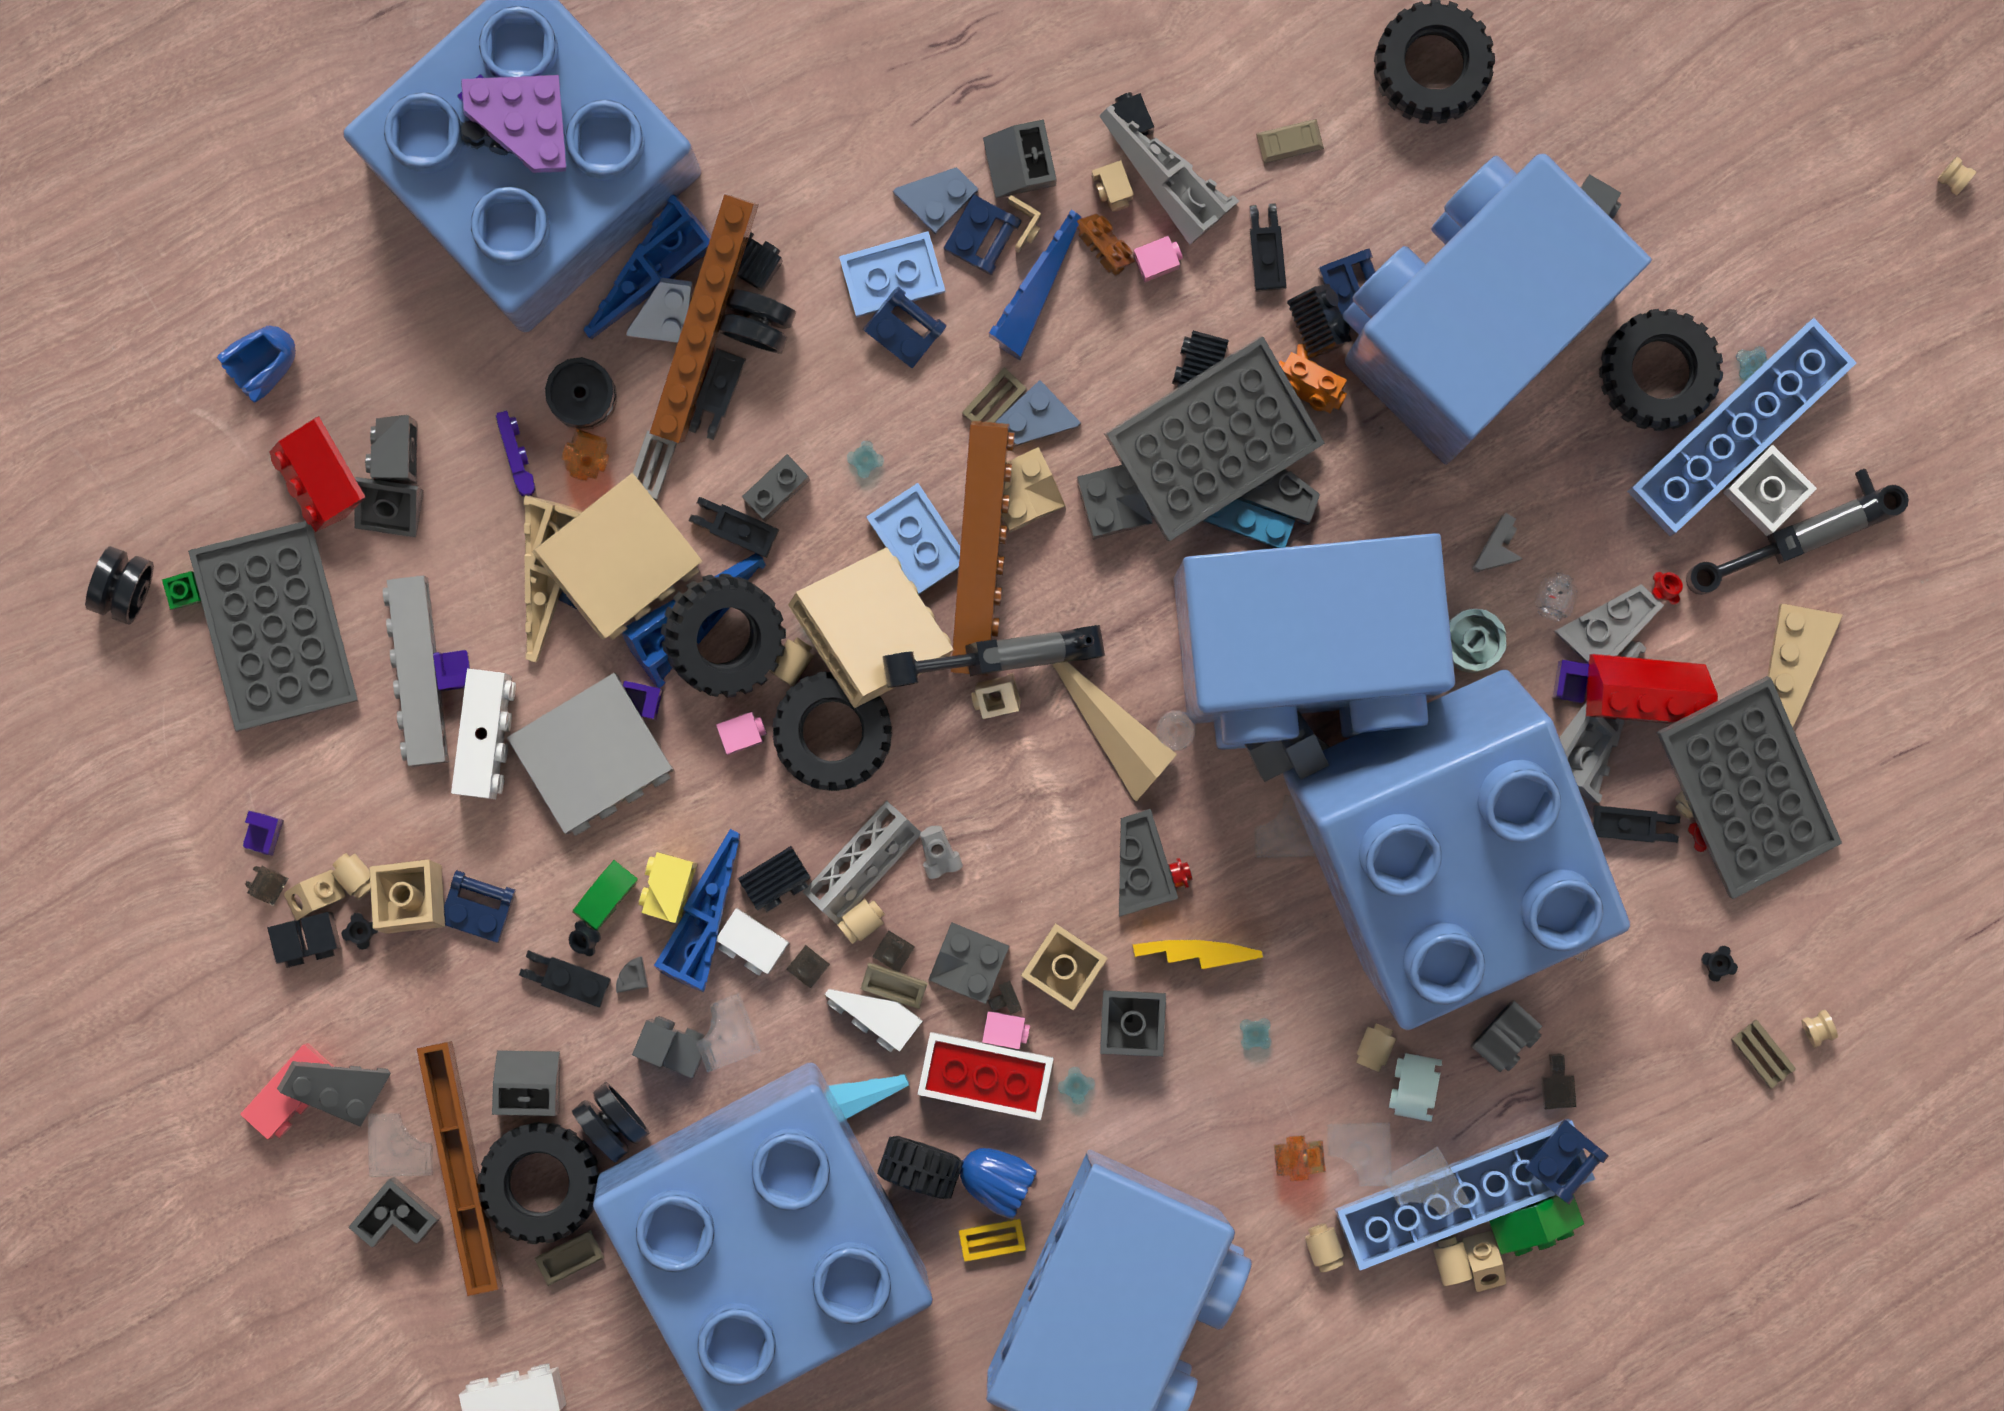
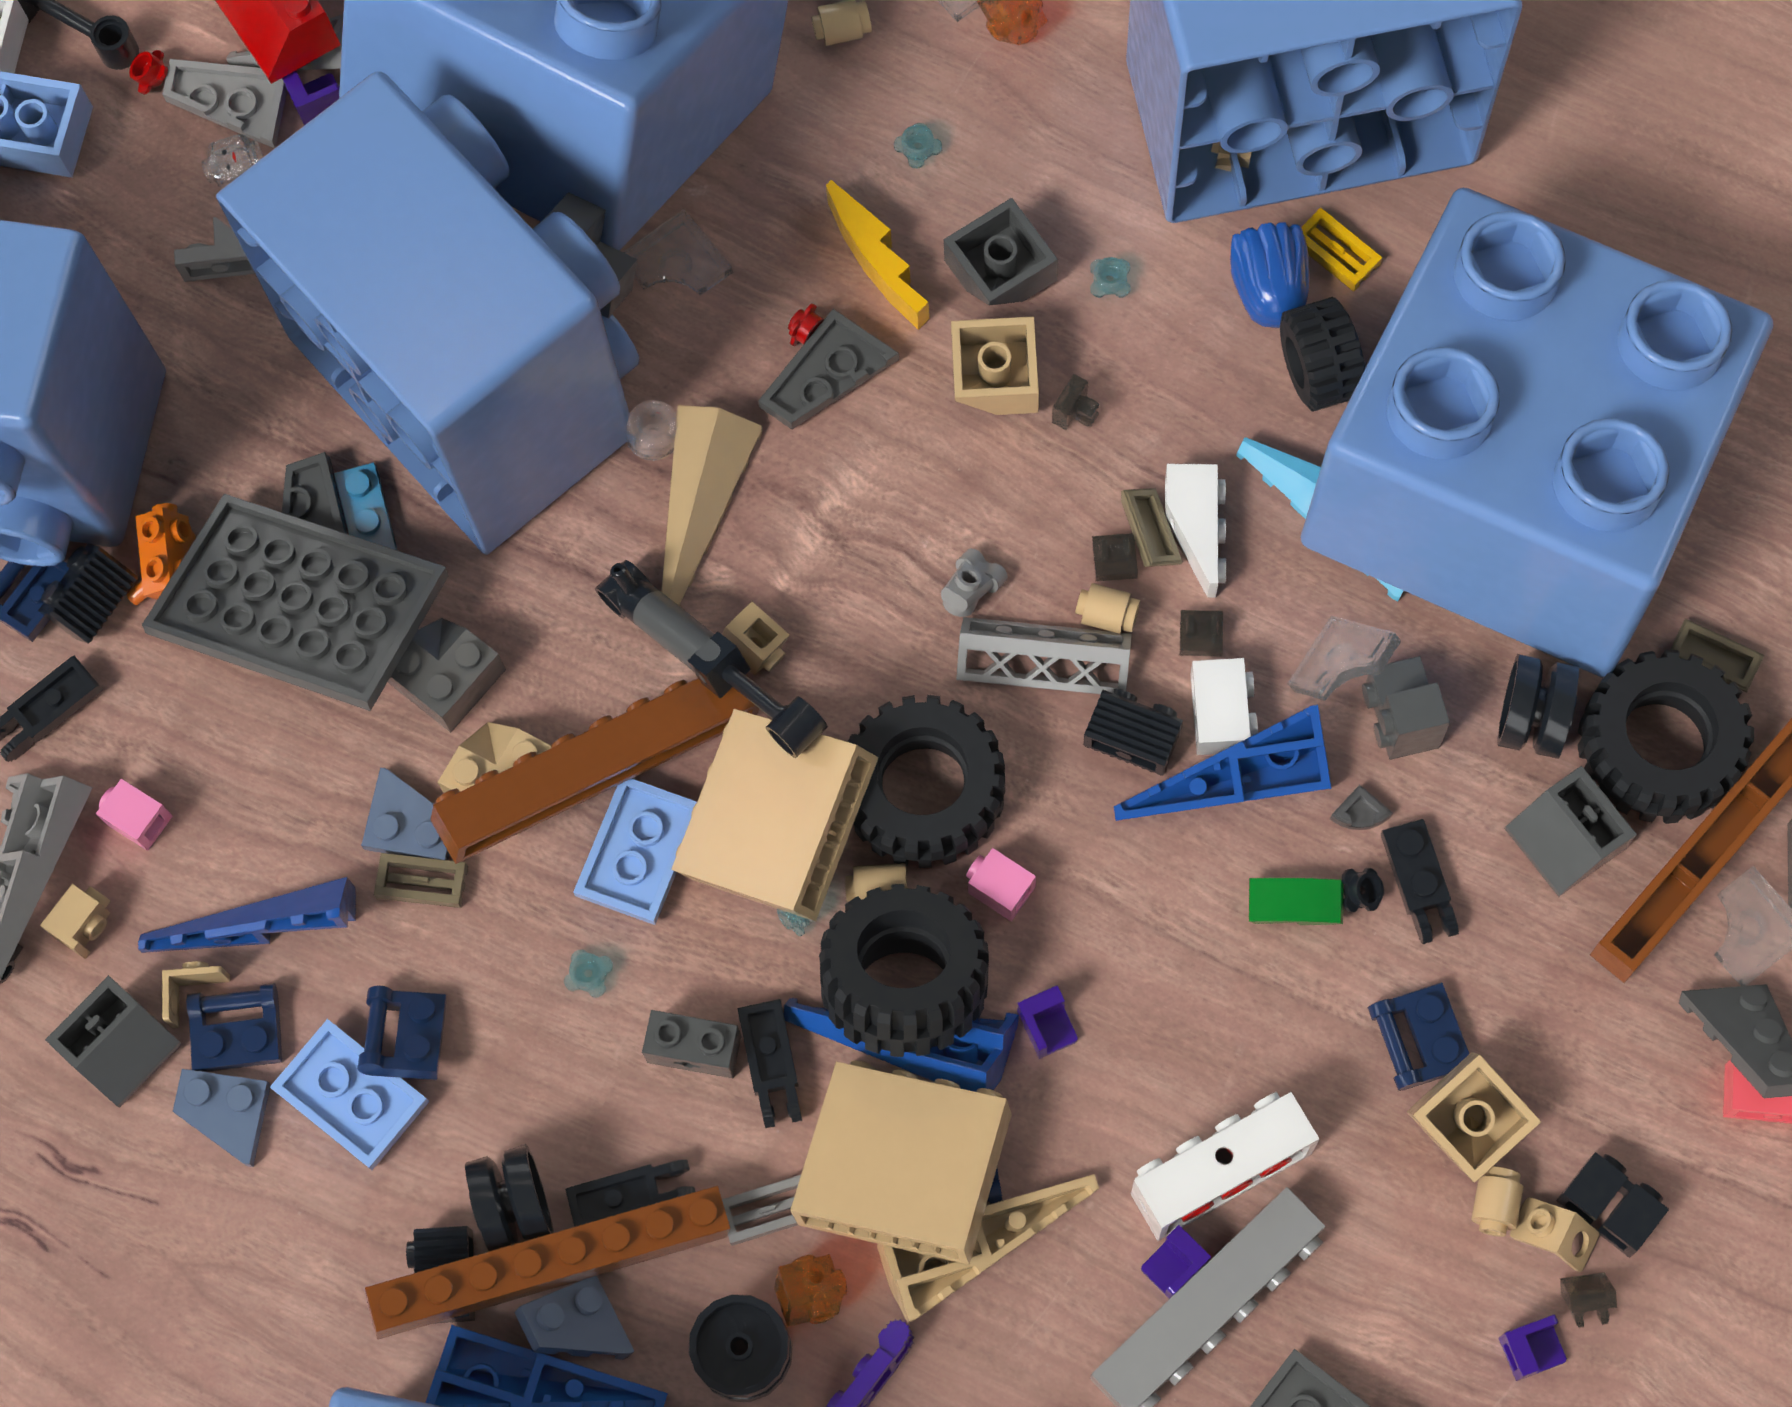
camera: 120 degrees left, 15 degrees down
black plate [341,913,378,950] -> none
light grey panel [507,673,674,836] -> none
light yellow slope [639,852,697,923] -> none
red brick [917,1032,1054,1120] -> none
dark grey slope [928,922,1009,1004] -> none
bright pink brick [982,1011,1030,1049] -> none
dark orange hinge [1077,213,1135,276] -> none
black brick [1172,330,1229,388] -> none

